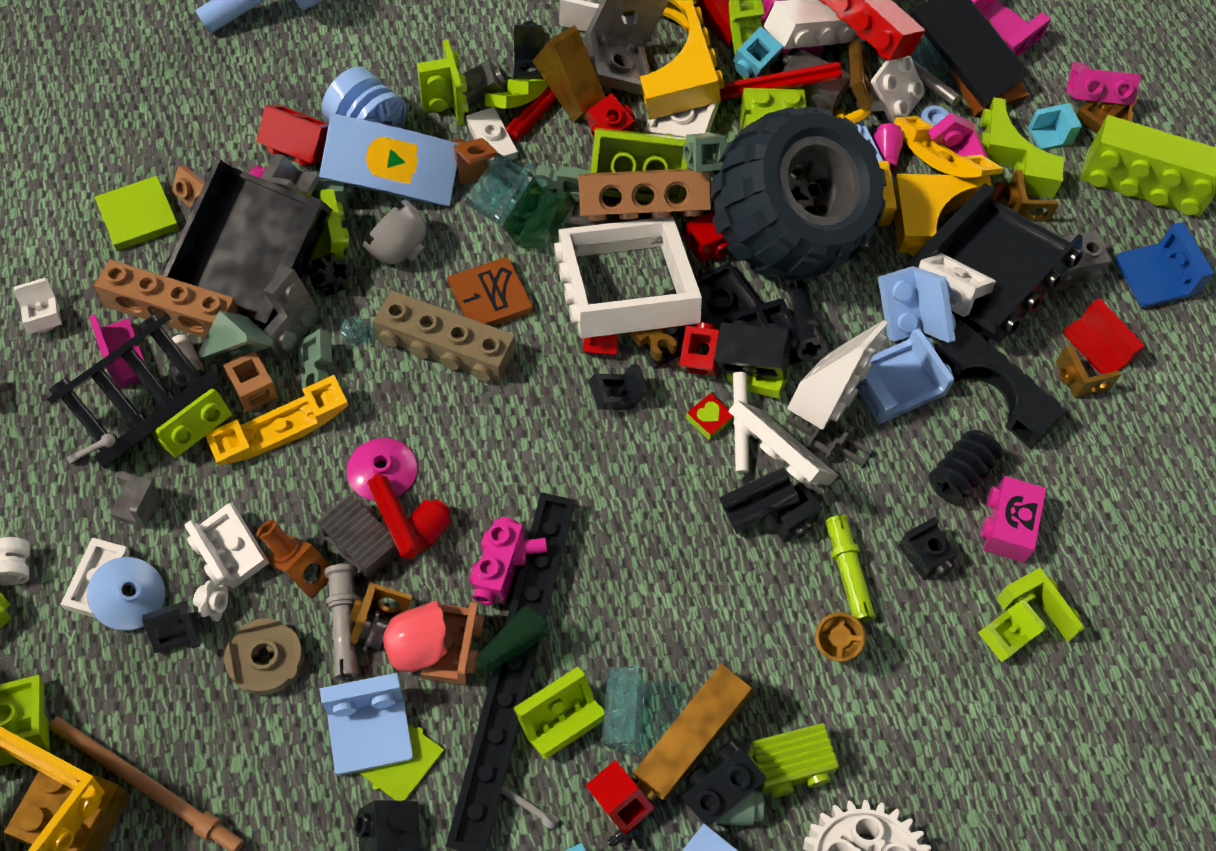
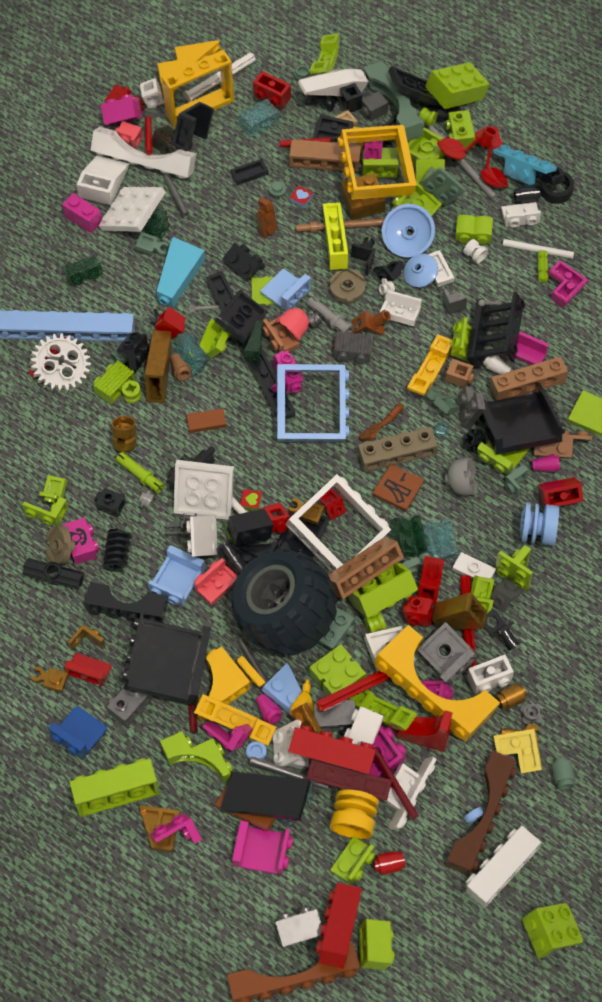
camera: 150 degrees right, 0 degrees up
white bracket [14,278,62,334] -> none
sand green slope [199,310,273,363] -> none
flat silver panel [261,154,320,198] -> none
light blue slope [319,113,459,207] -> none
dark pink dish [347,438,417,501] -> none
pearl gold bracket [349,582,412,644] -> none
red axle [367,473,421,560] -> none
red brick [408,499,452,553] -> none
dark orange bracket [452,138,498,185] -> none
black bracket [588,364,648,410] -> none
sand green brick [683,133,726,172] -> none
medium azure brick [733,26,783,78] -> none
light blue bracket [878,266,956,343] -> none
white bracket [918,253,996,317] -> none
pearl gold bracket [1005,170,1059,222] -> none
medium azure panel [1028,103,1082,150] -> none
none -> black piece [23,558,84,589]
none -> pearl gold plate [31,667,69,693]
none -> dark tan plate [46,526,75,565]
none -> lime wheel [122,380,141,403]
none -> light grey plate [138,490,154,509]
none -> medium nougat cone [170,354,191,381]
none -> dark orange tile [186,408,226,433]
none -> coral bracket [194,558,237,606]
none -> black tile [215,290,268,344]
none -> light blue window [277,364,349,442]
none -> neon yellow slope [323,203,348,270]
none -> black bracket [351,237,375,275]
none -> dark orange piece [358,403,404,441]
none -> light blue dish [382,204,435,258]
none -> red brick [417,556,445,605]
none -> dark pink bracket [422,680,453,700]

